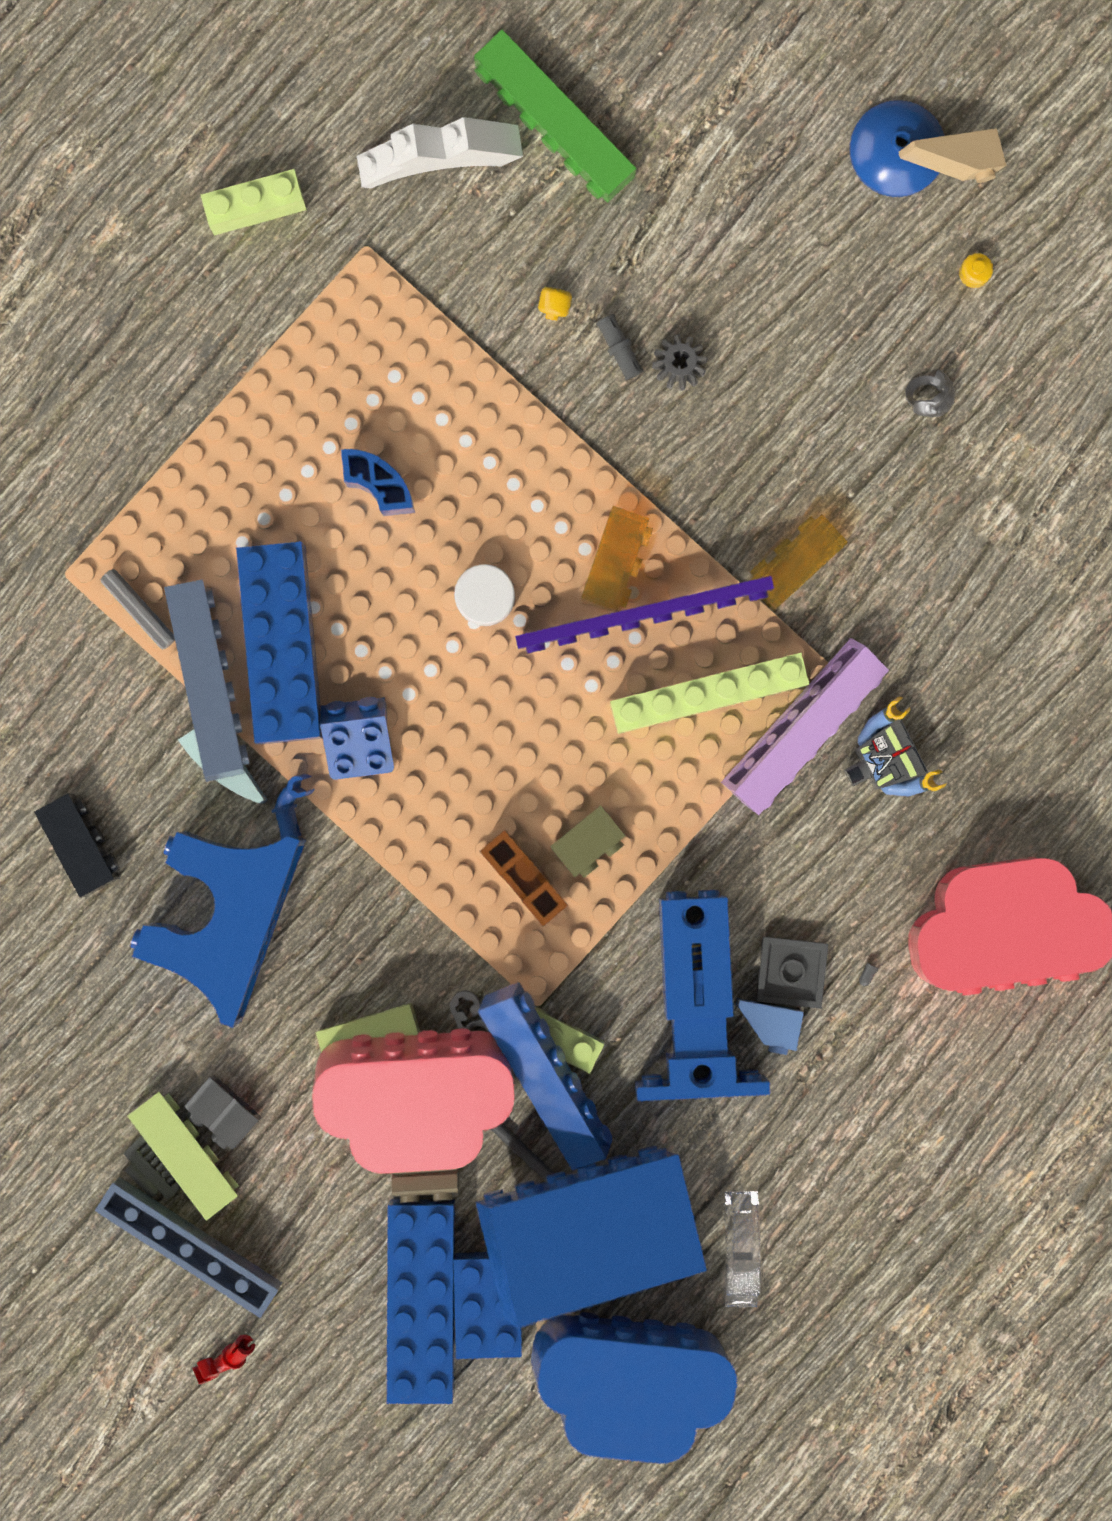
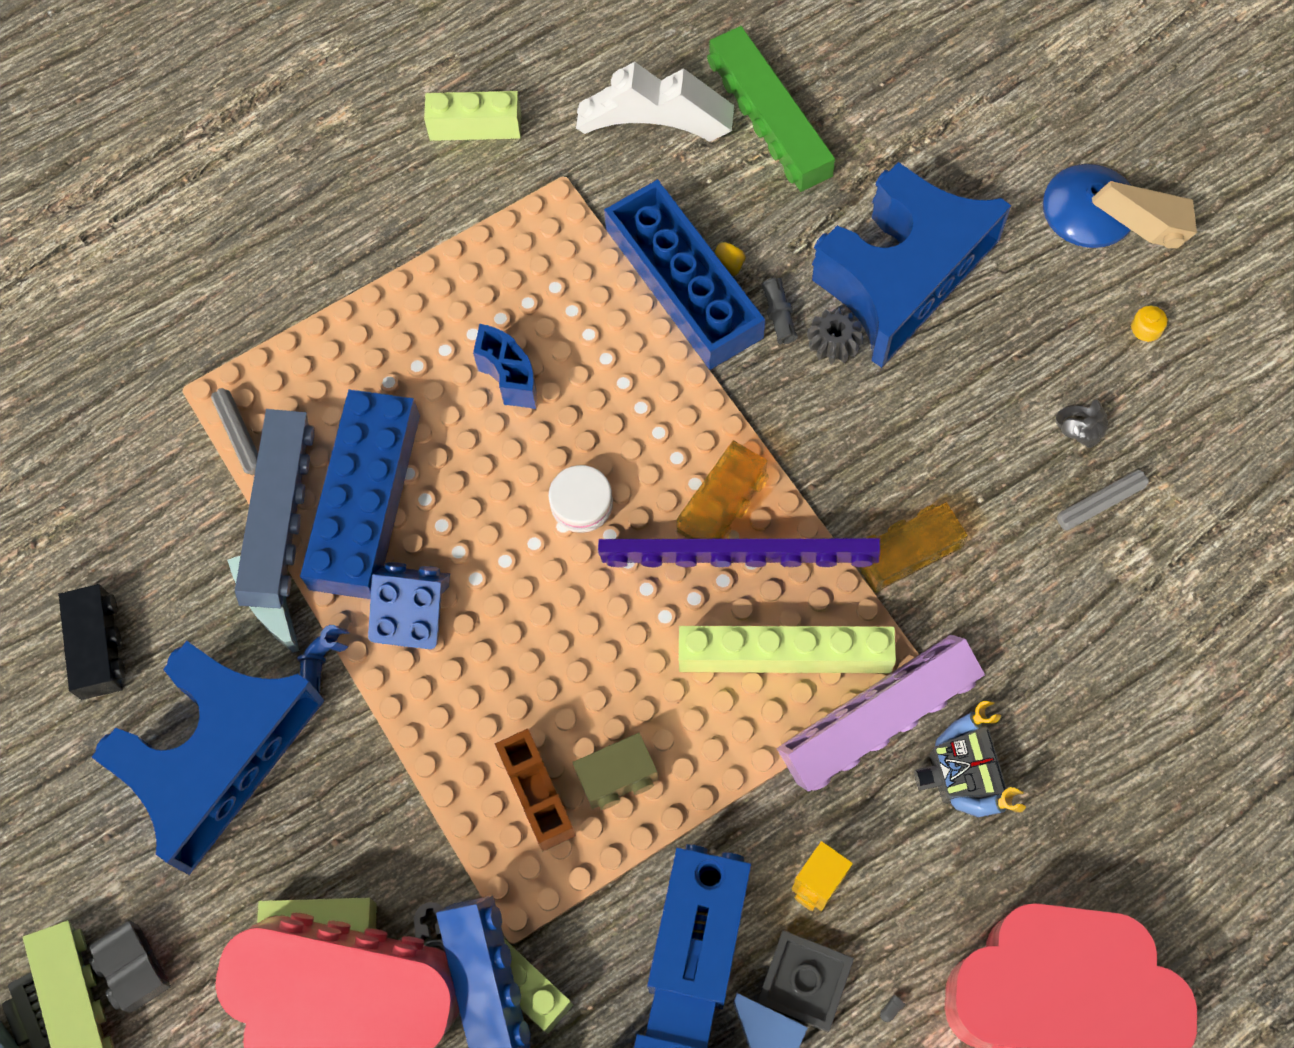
camera: 15 degrees right, 20 degrees down
none -> blue brick [604,179,765,370]
none -> yellow brick [791,841,853,912]
none -> blue piece [812,162,1011,368]
none -> light grey axle [1057,470,1149,530]

